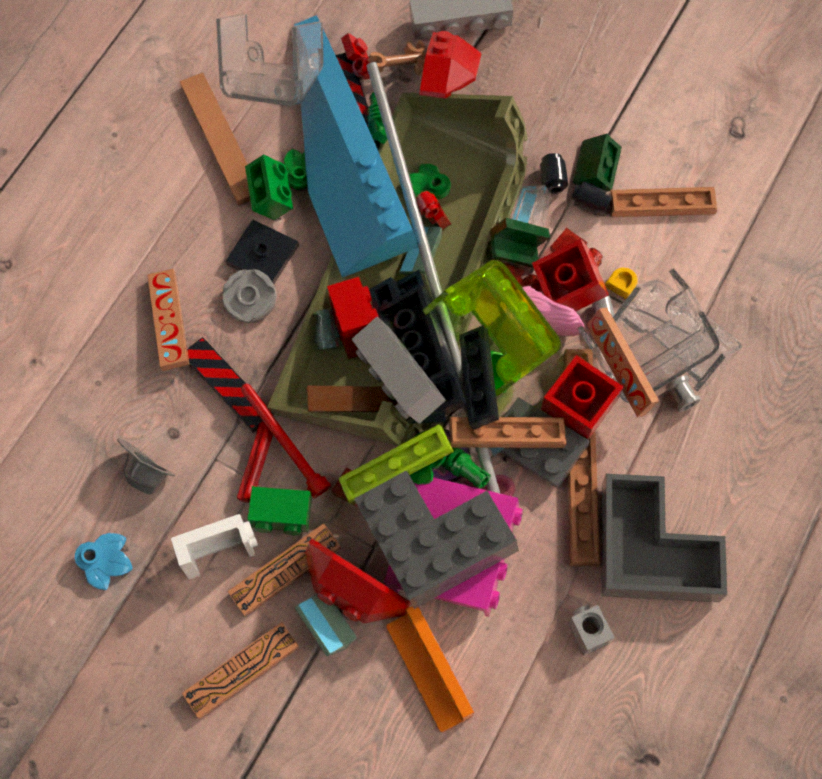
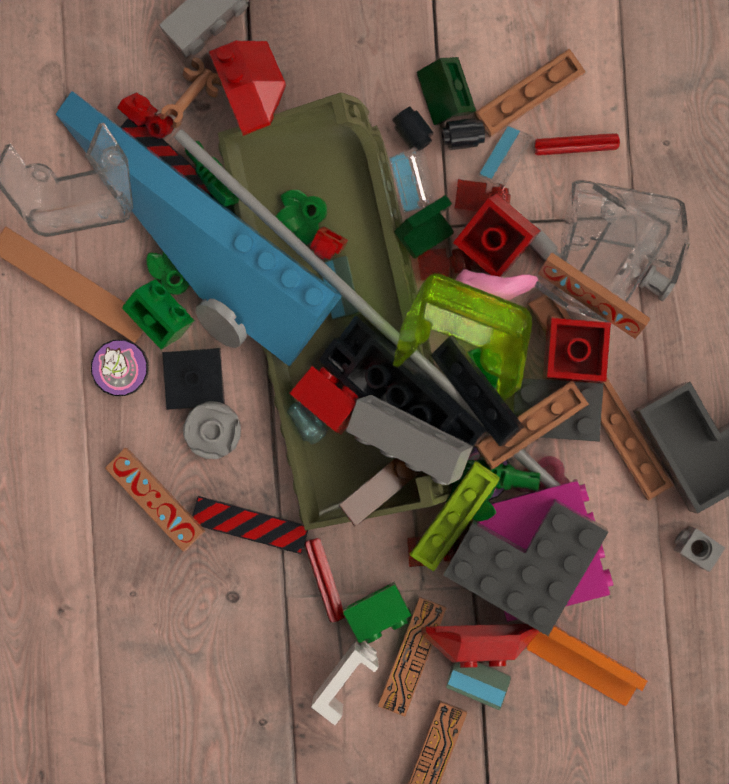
camera: 30 degrees left, 20 degrees up
dark azure plate [74,533,133,590] -> none
dark grey piece [117,438,175,495] -> none
red piece [241,384,332,499] -> none
yellow tile [605,267,638,300] -> none
none -> tile [91,339,149,396]
none -> light grey tile [195,299,247,348]
none -> slope [478,126,534,189]
none -> red axle [534,133,620,155]

